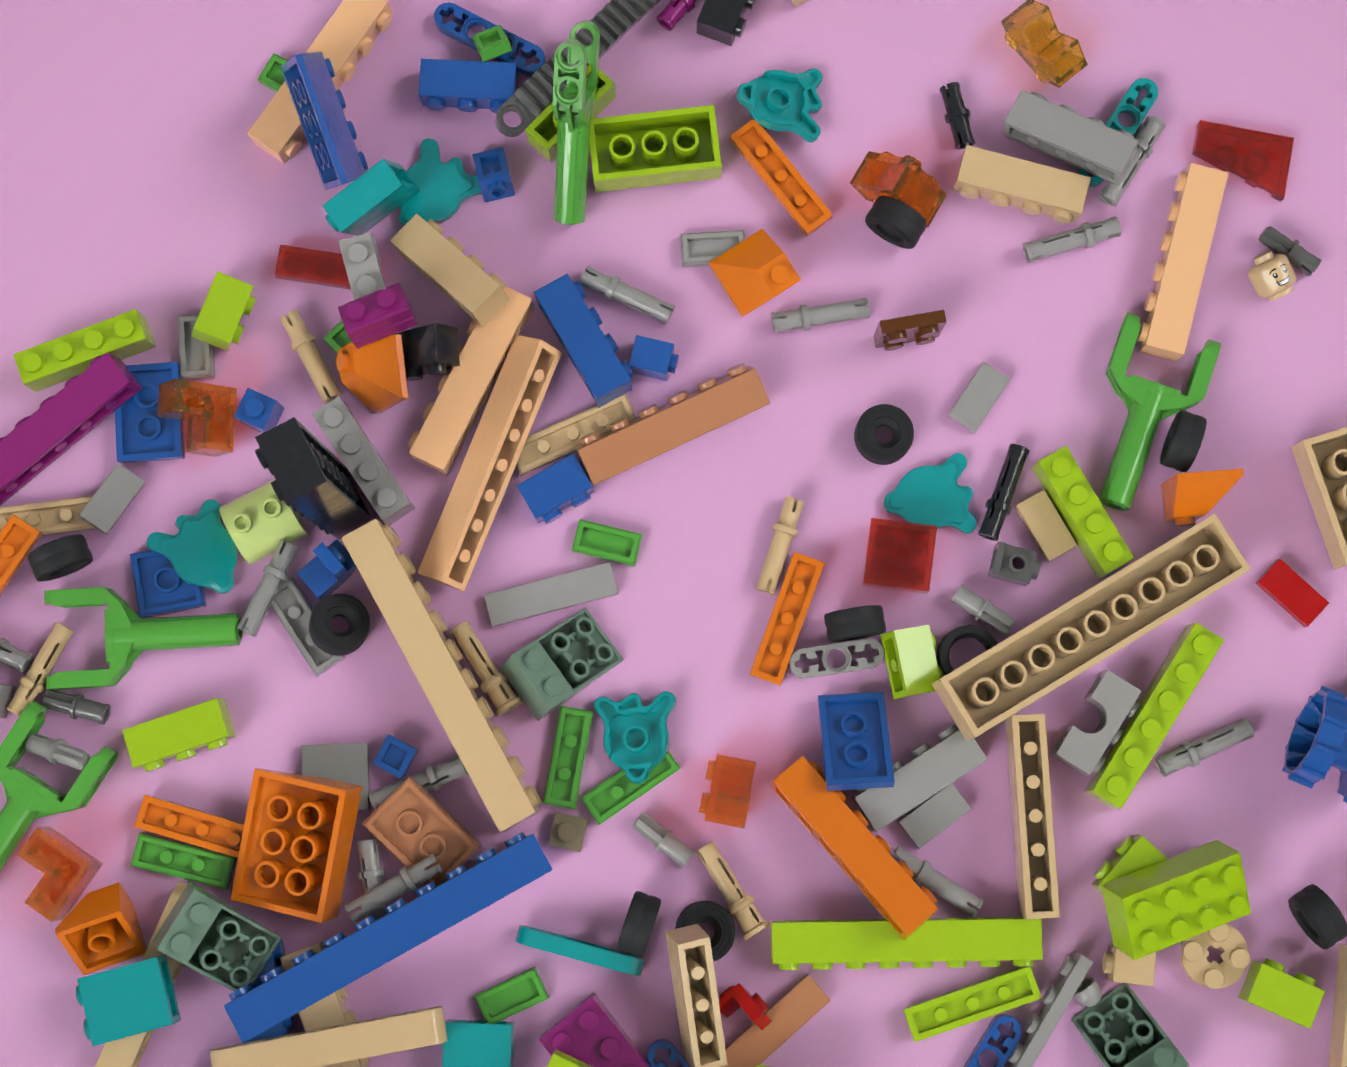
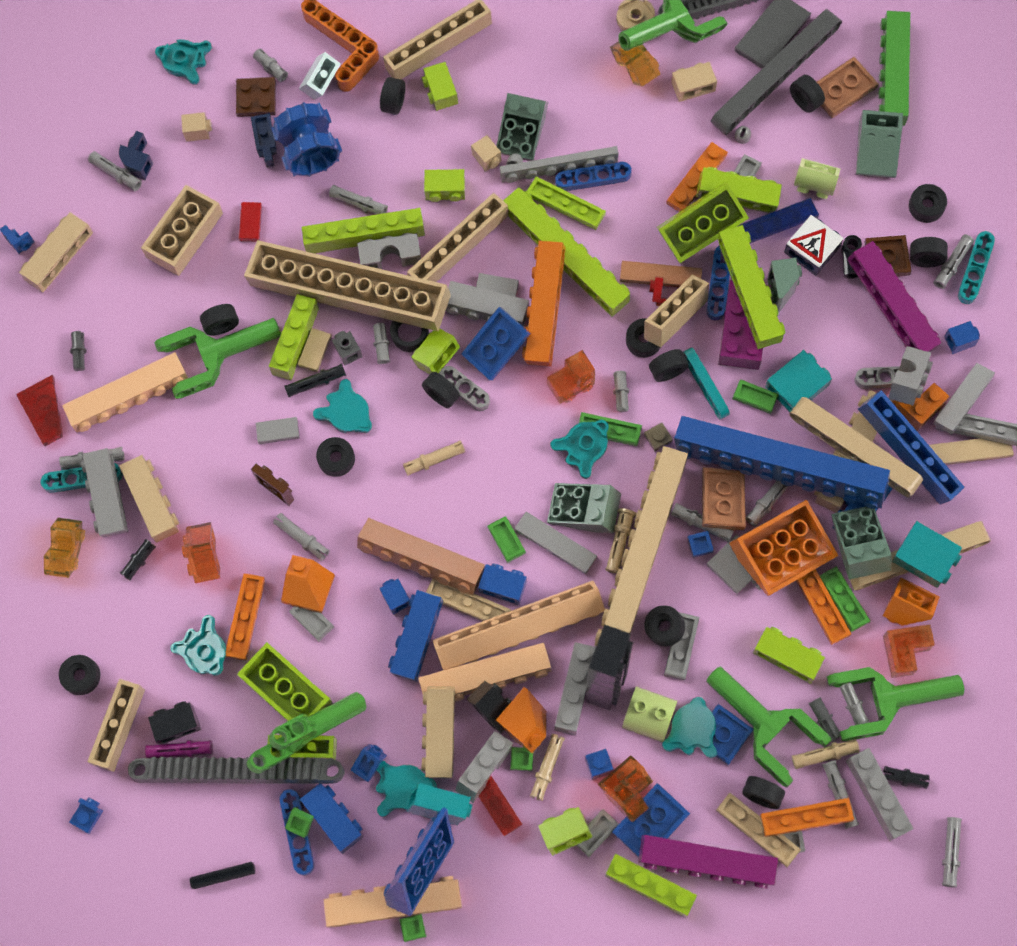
camera: 130 degrees left, 10 degrees down
light grey tile [79,463,145,535] -> none
light grey pin [237,540,299,637] -> none
blue brick [297,539,357,600] -> none
magenta brick [338,282,418,349] -> none
light grey pin [344,853,443,923] -> none
bright green tile [543,706,593,809] -> none
light grey pin [579,266,675,324] -> none
tan pin [696,841,770,940] -> none
orange plate [749,552,825,686] -> none
clear red brick [862,518,937,594] -> none
black tyre [865,196,927,249] -> none
light grey pin [891,845,983,918] -> none
light grey pin [1023,216,1122,263] -> none
lime brick [1101,840,1251,960] -> none
orange slope [1161,468,1244,527] -> none
tan plate [1179,924,1251,989] -> none
tan head [1247,251,1297,301] -> none

